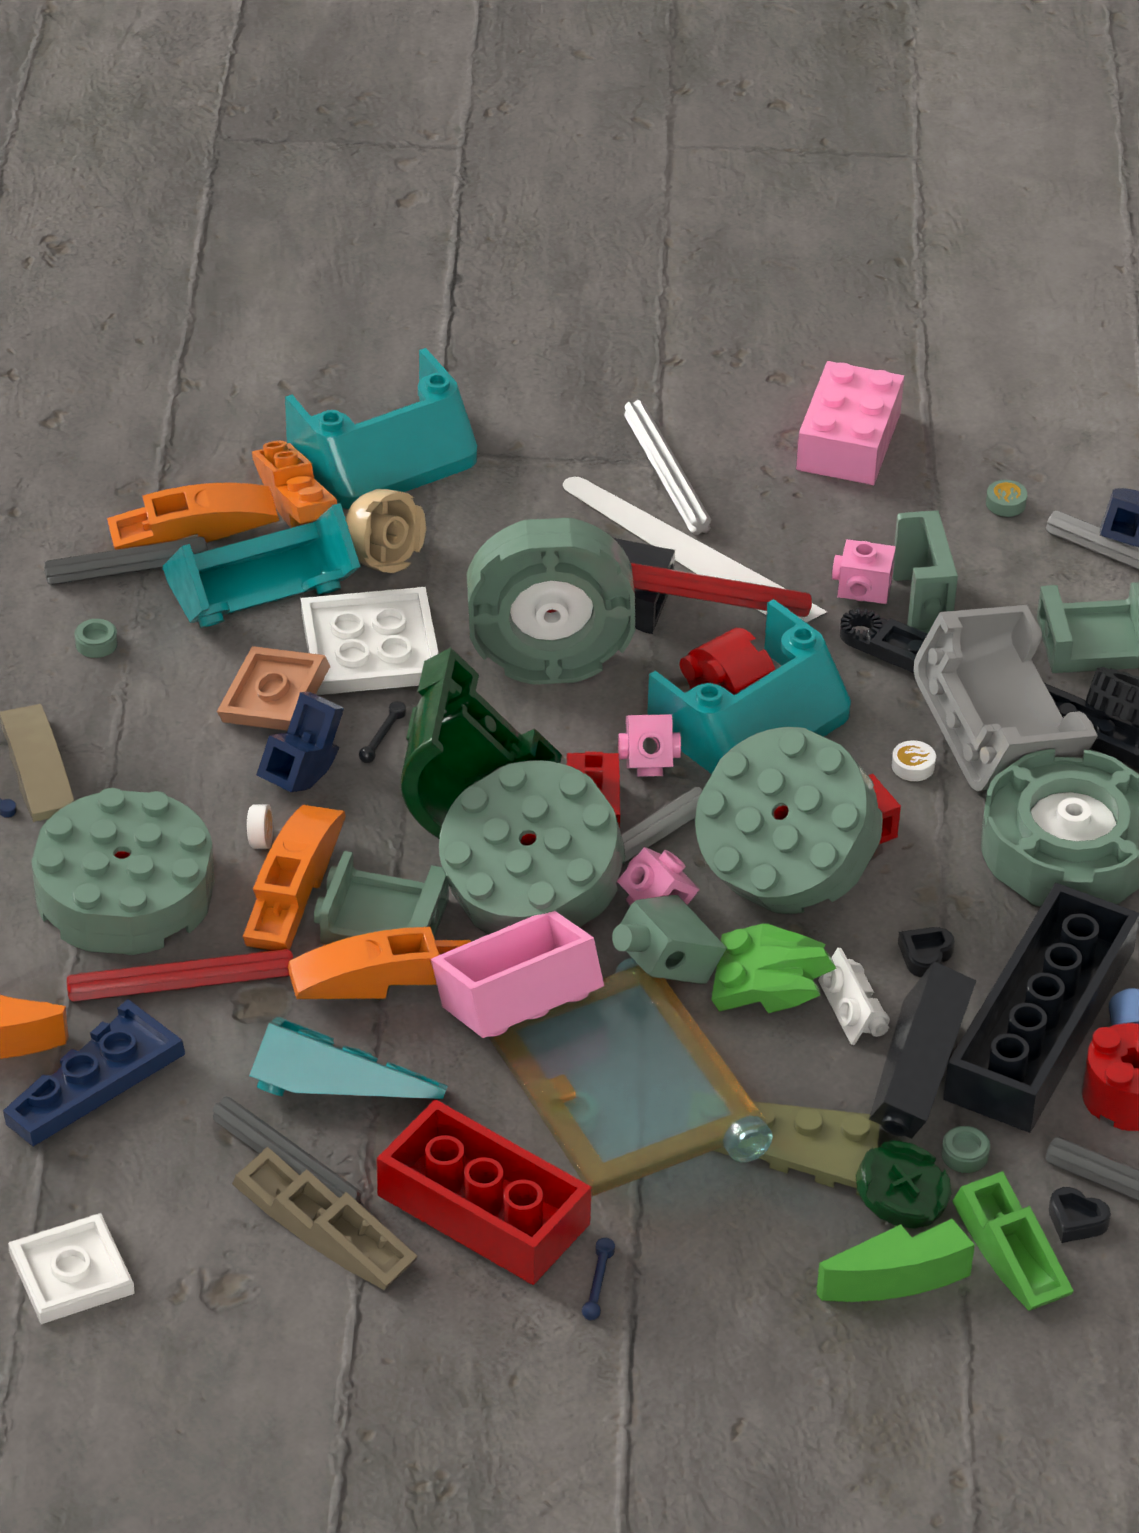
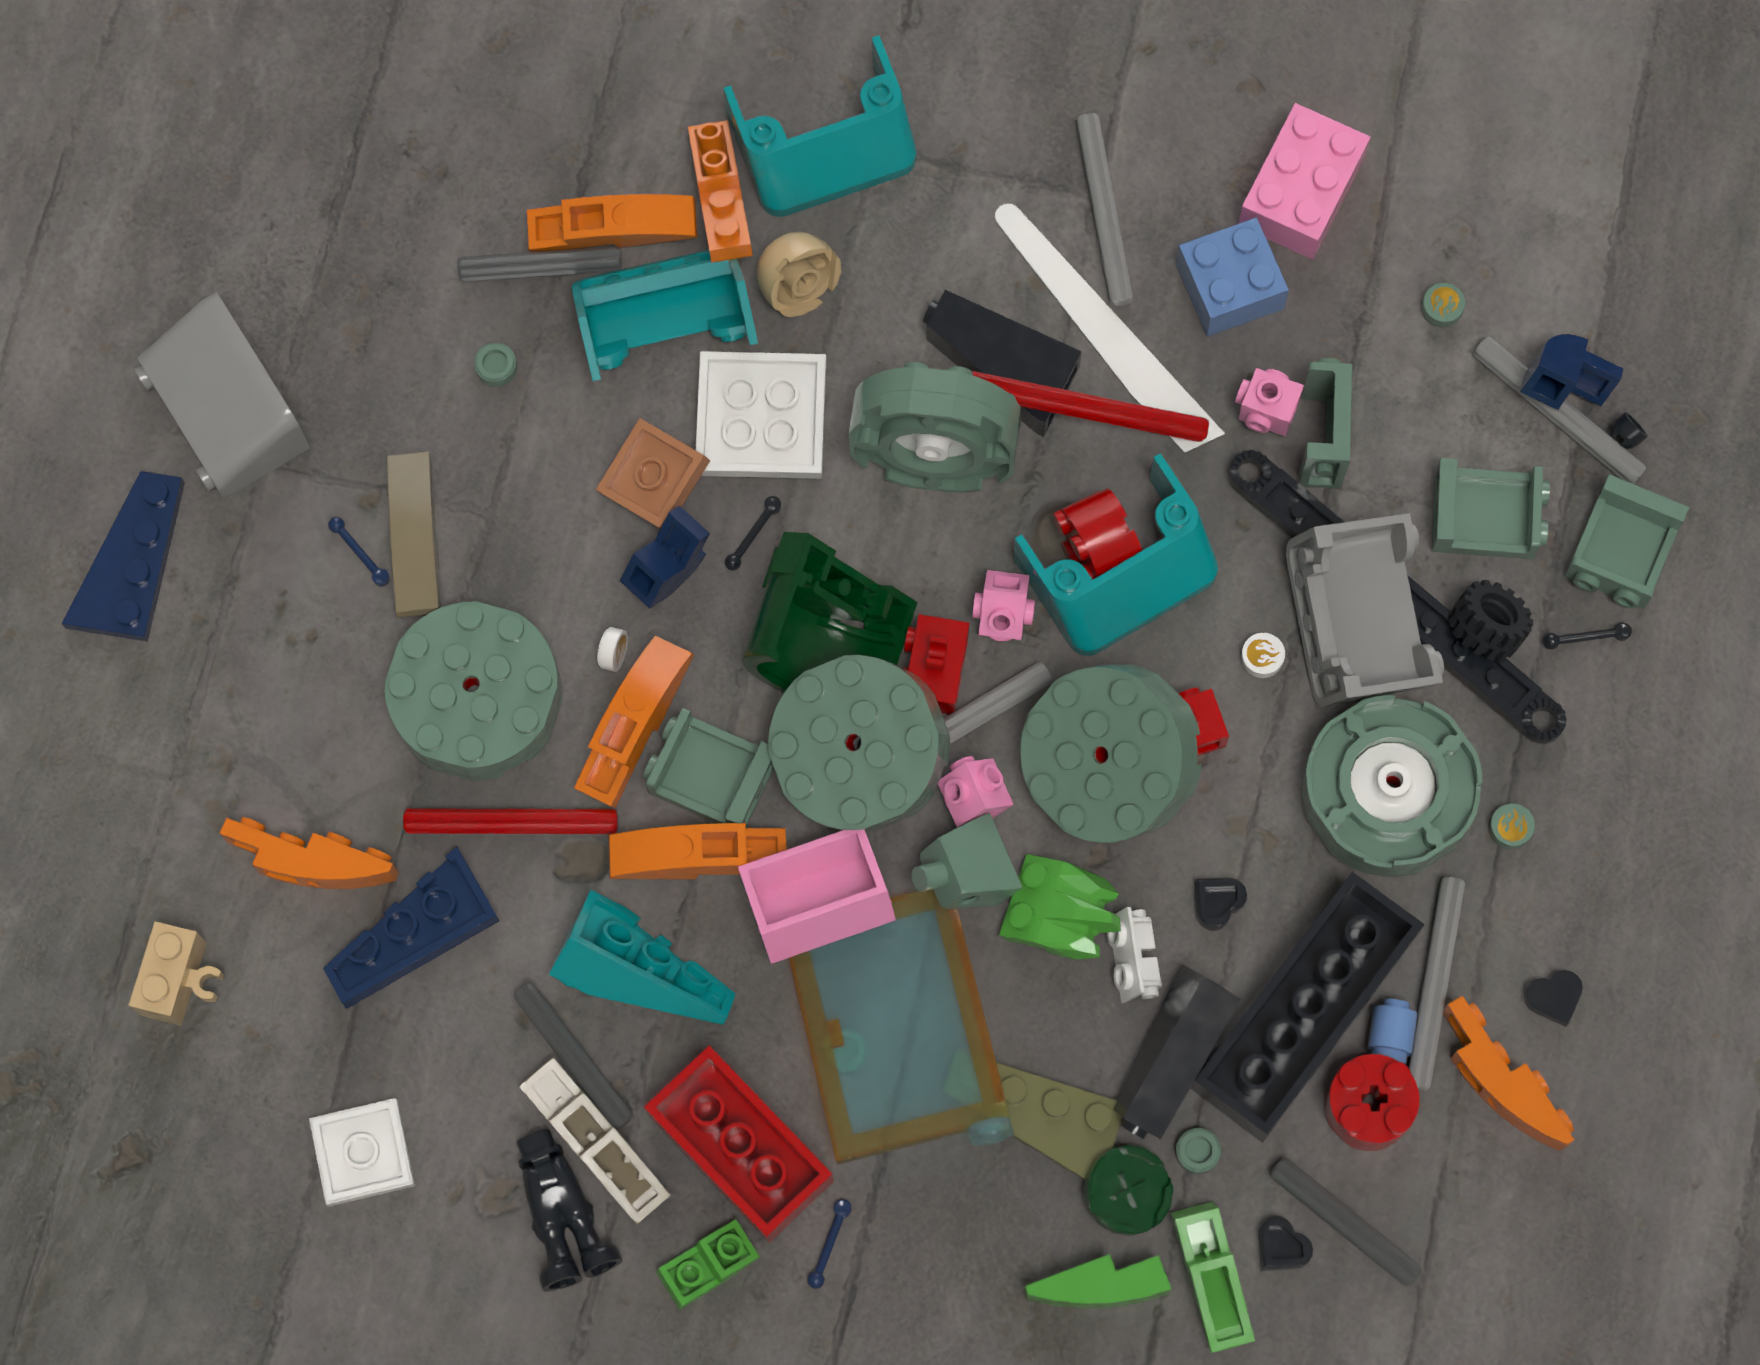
camera: 15 degrees right, 30 degrees up
none -> black piece [517,1129,623,1292]
none -> bright green slope [656,1219,760,1311]
none -> medium blue brick [1176,217,1289,337]

